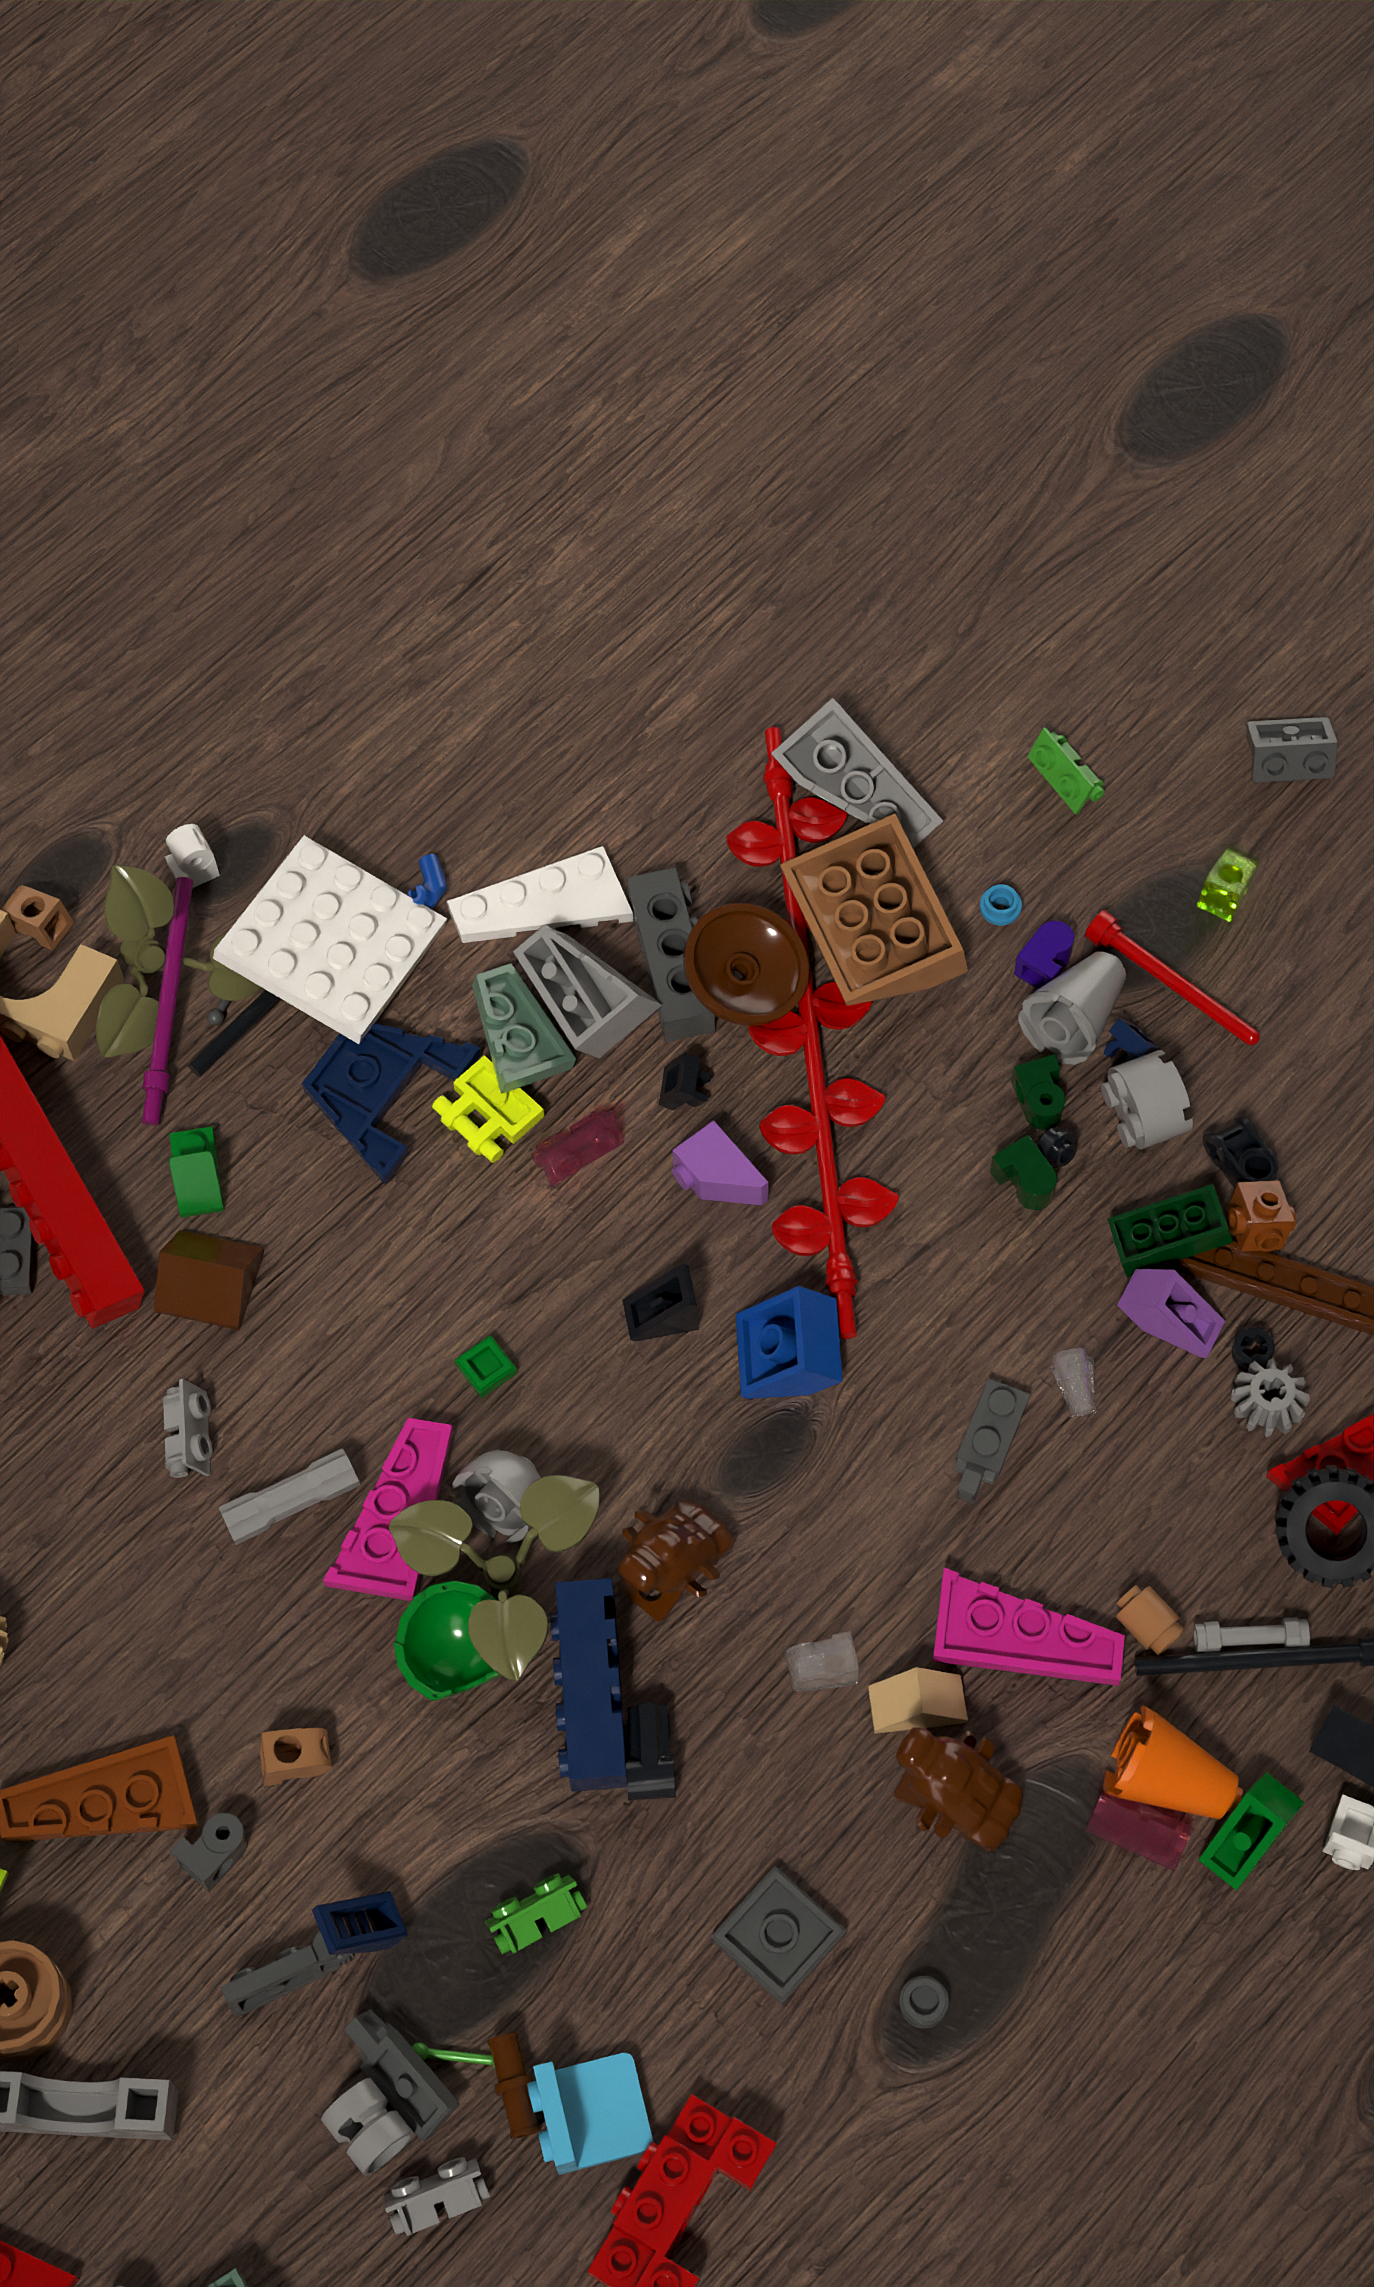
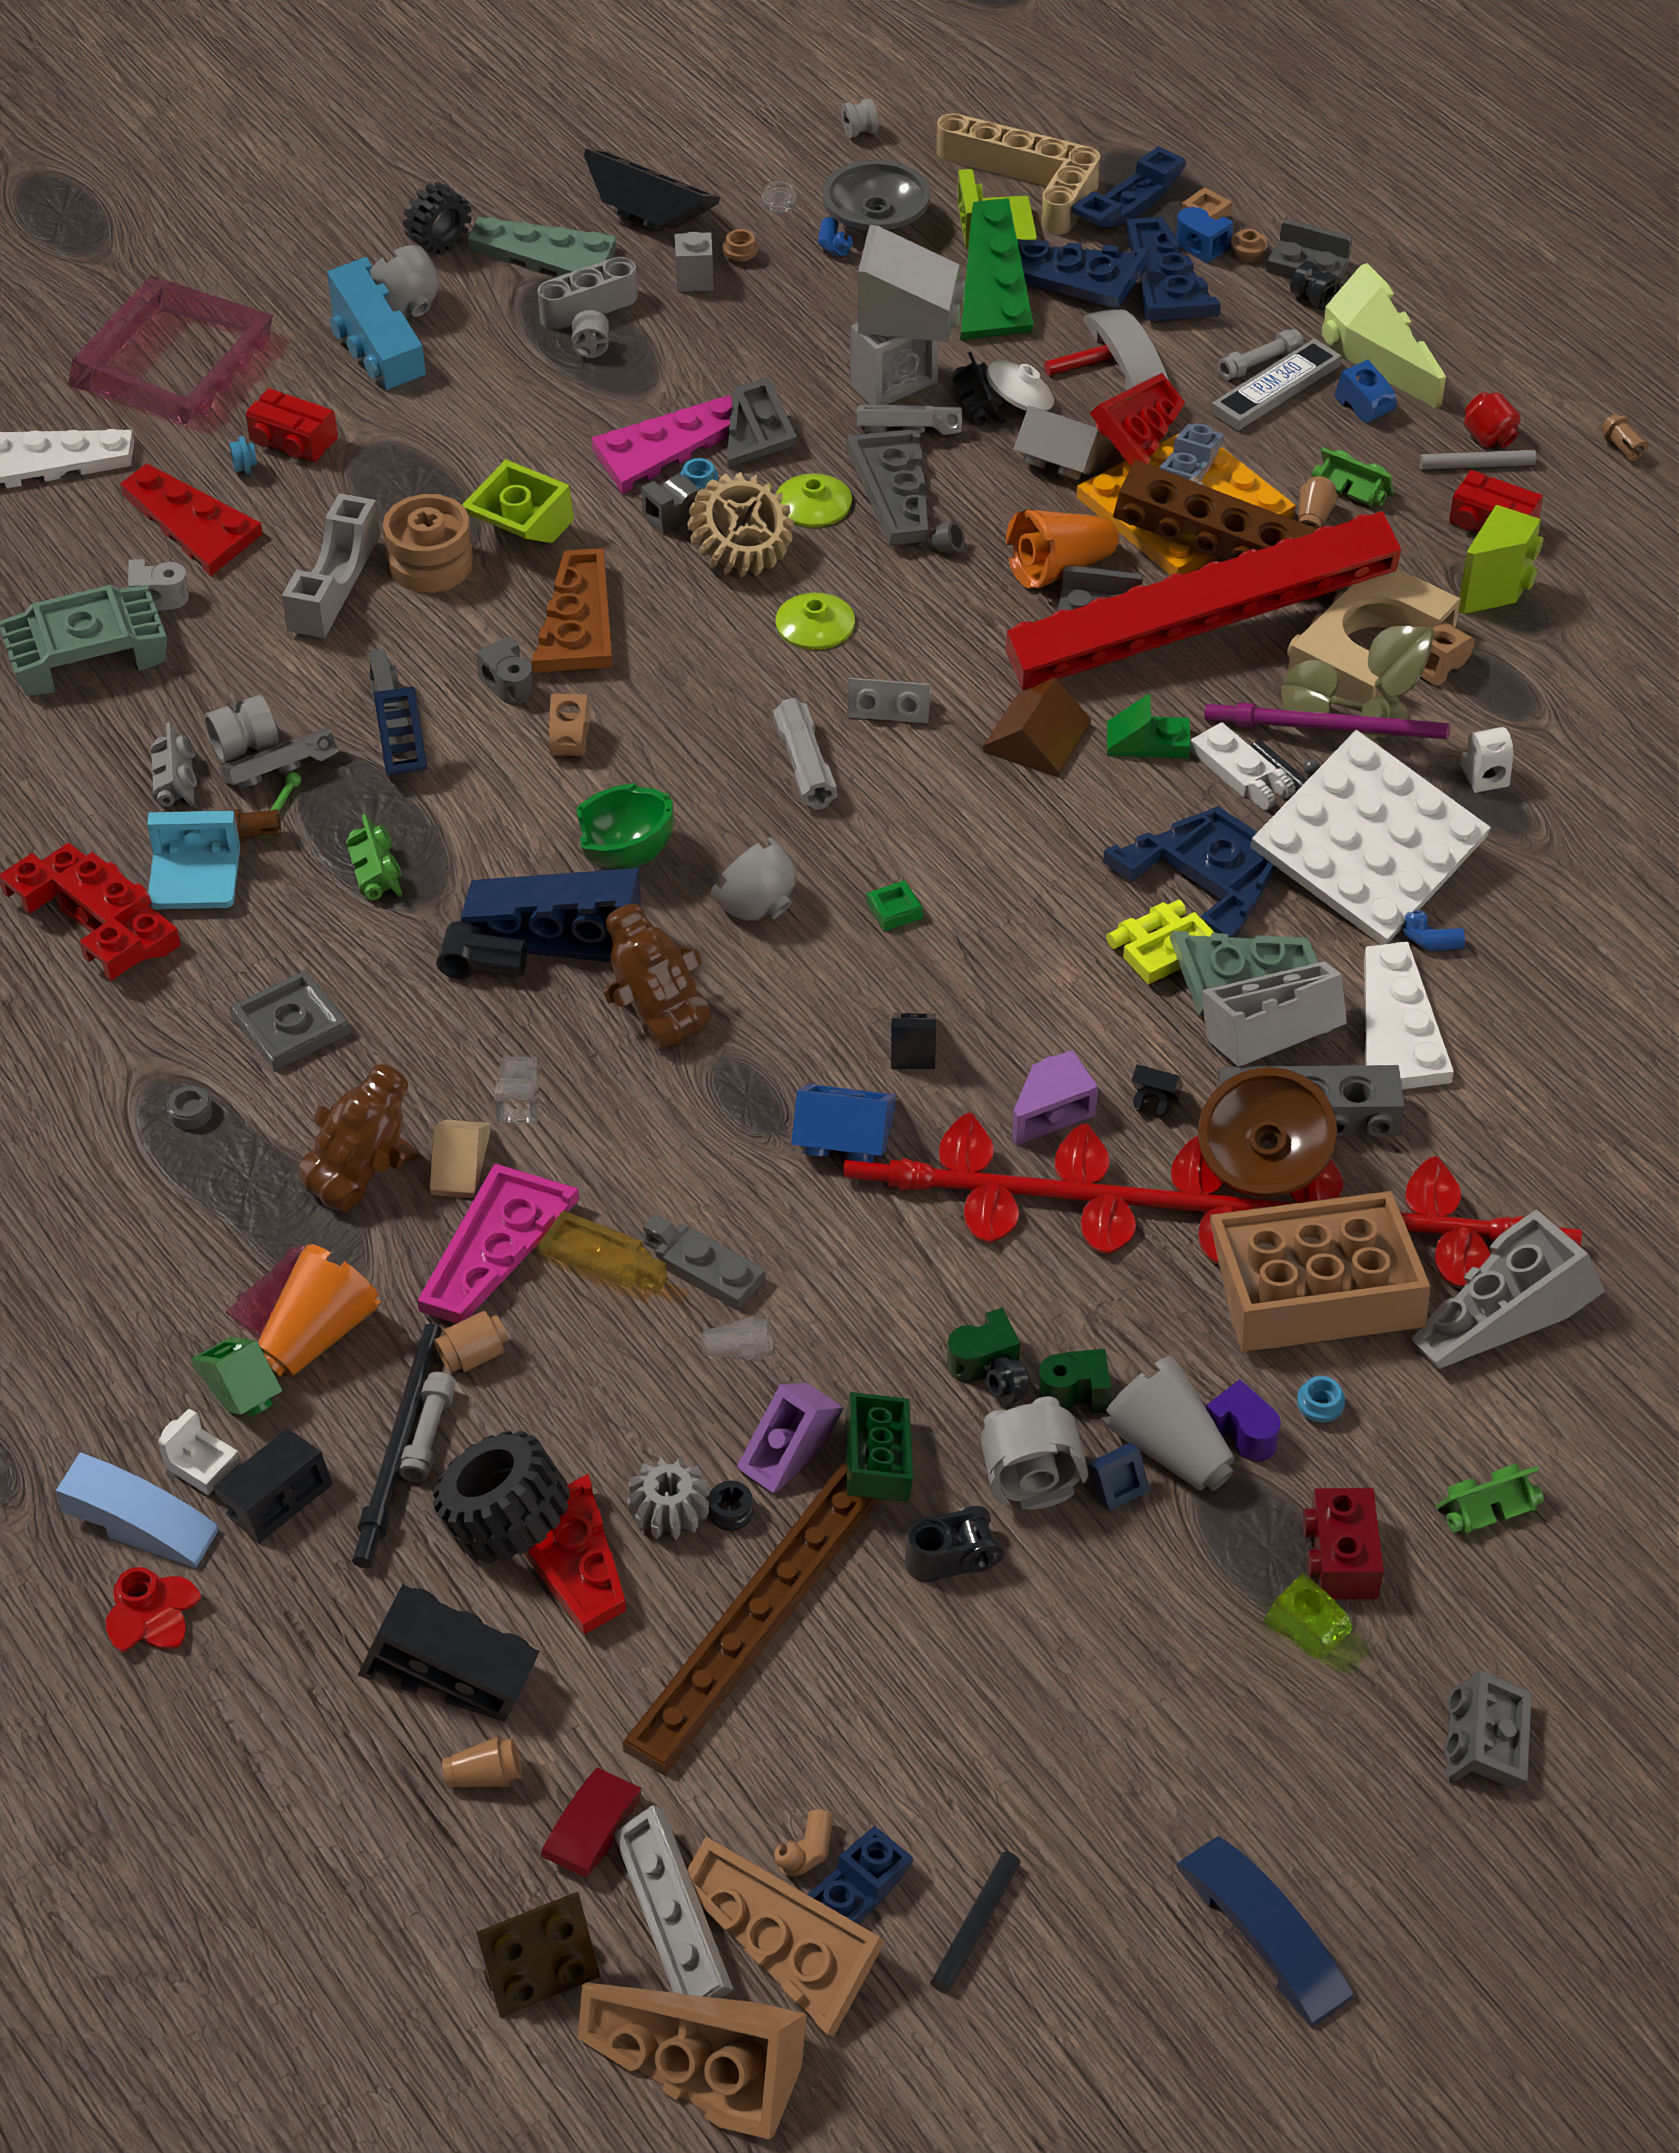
camera: 100 degrees right, 15 degrees down
dark pink wing [323,1418,454,1601] -> none
olive plant [389,1475,600,1682] -> none
clear pink hinge [531,1110,624,1187] -> none
red piece [1084,909,1260,1046] -> none
dark orange brick [1227,1180,1296,1252] -> none
none -> clear yellow hinge [539,1211,668,1293]
none -> lime dish [775,592,855,650]
none -> white hinge [1190,722,1296,811]
none -> dark red brick [1302,1488,1384,1599]

